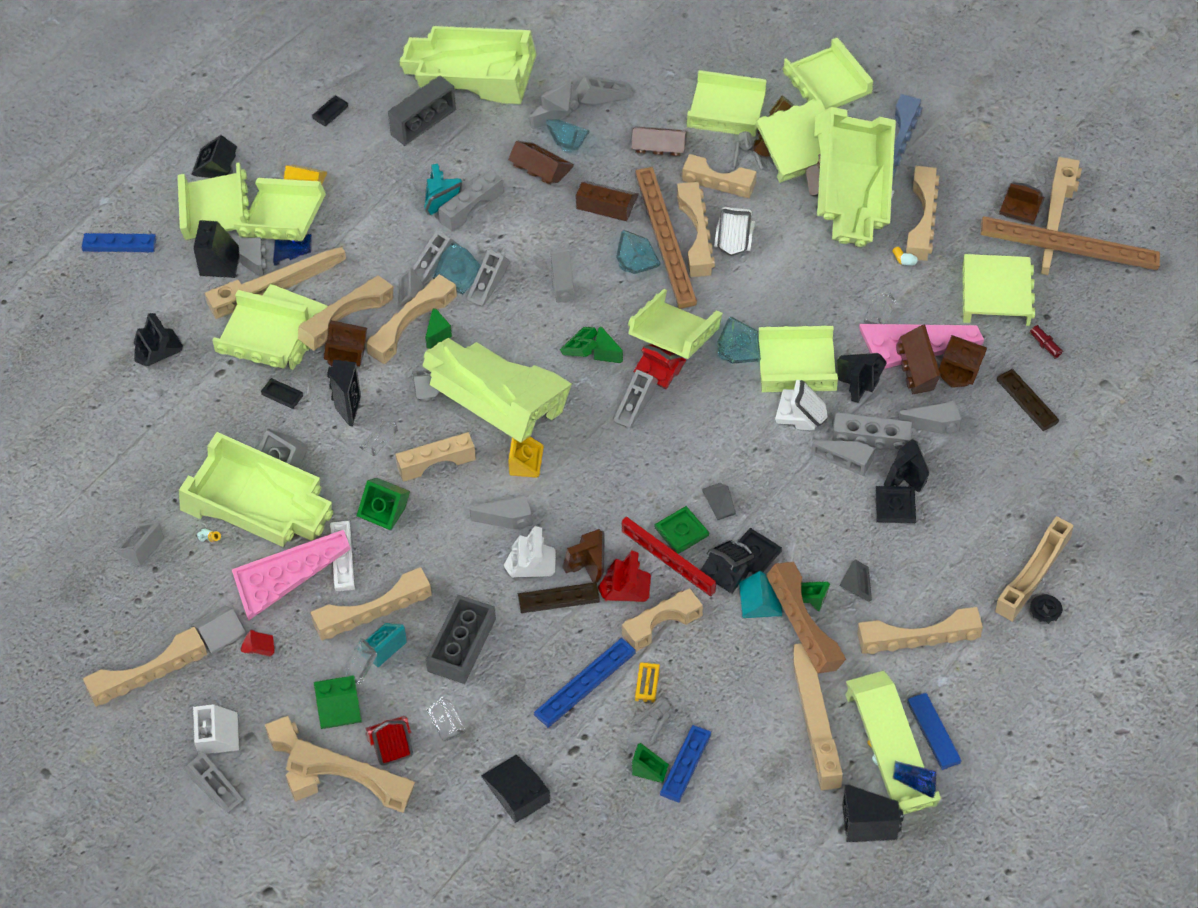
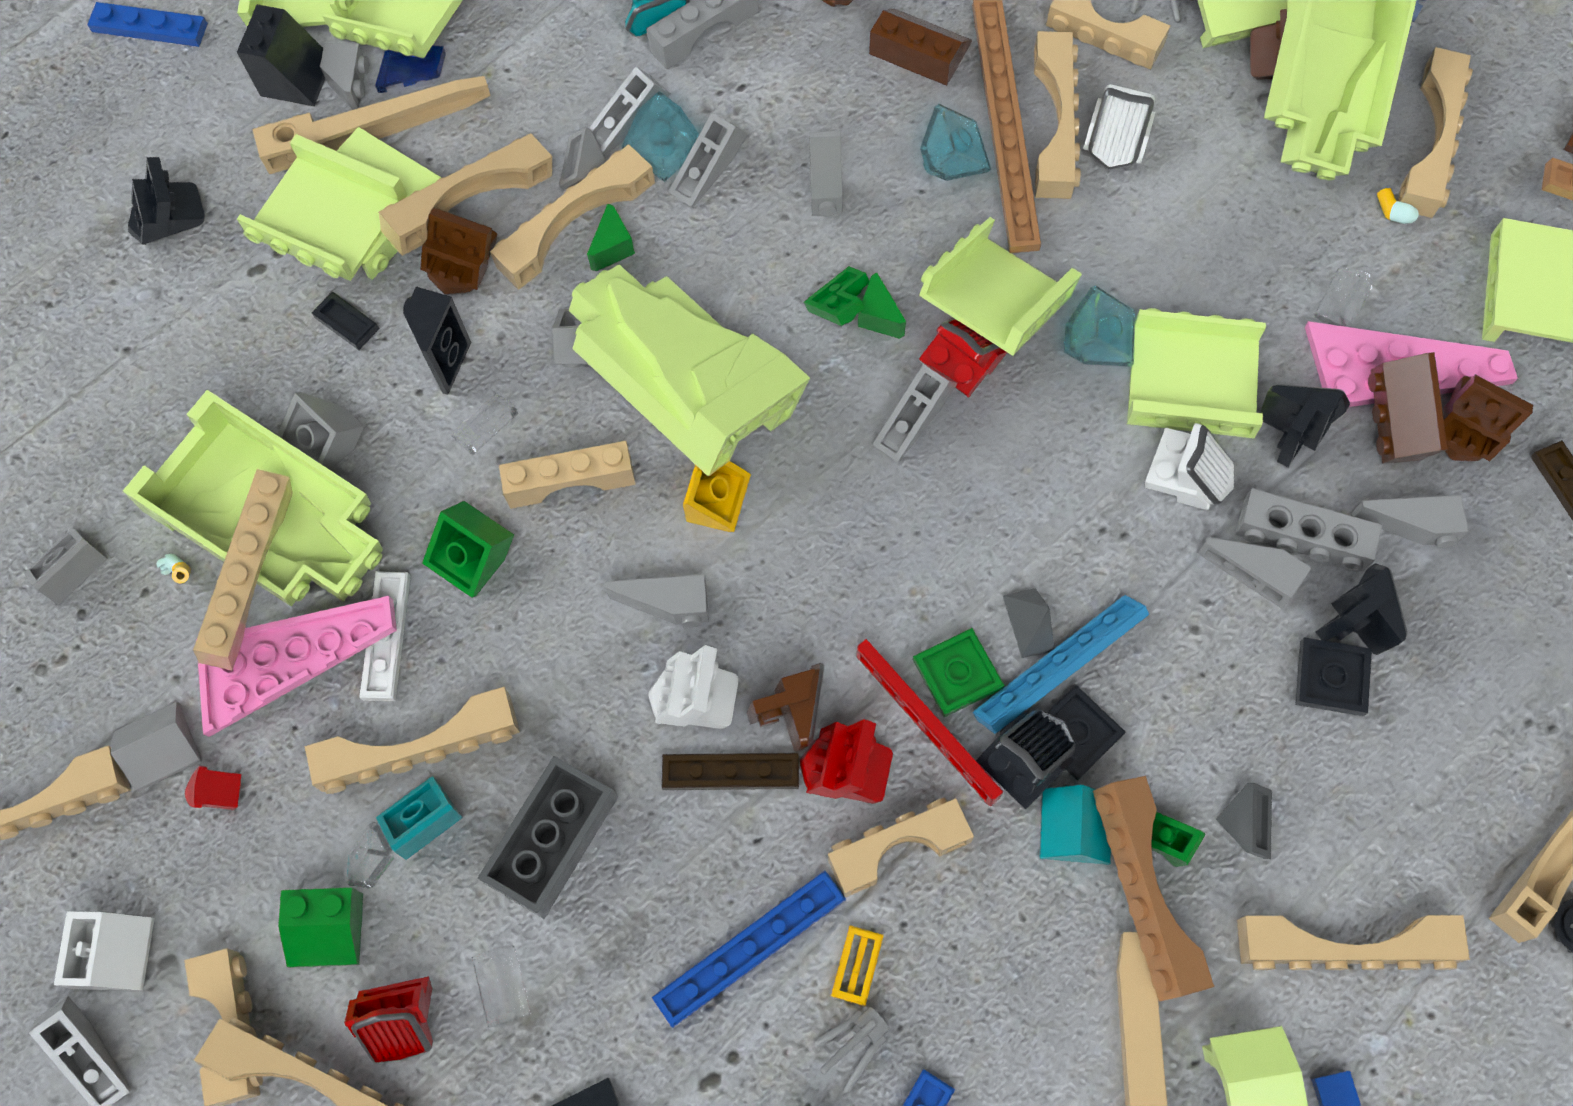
camera: 10 degrees right, 15 degrees up
none -> tan arch [193,469,293,671]
none -> dark azure tile [973,595,1149,734]

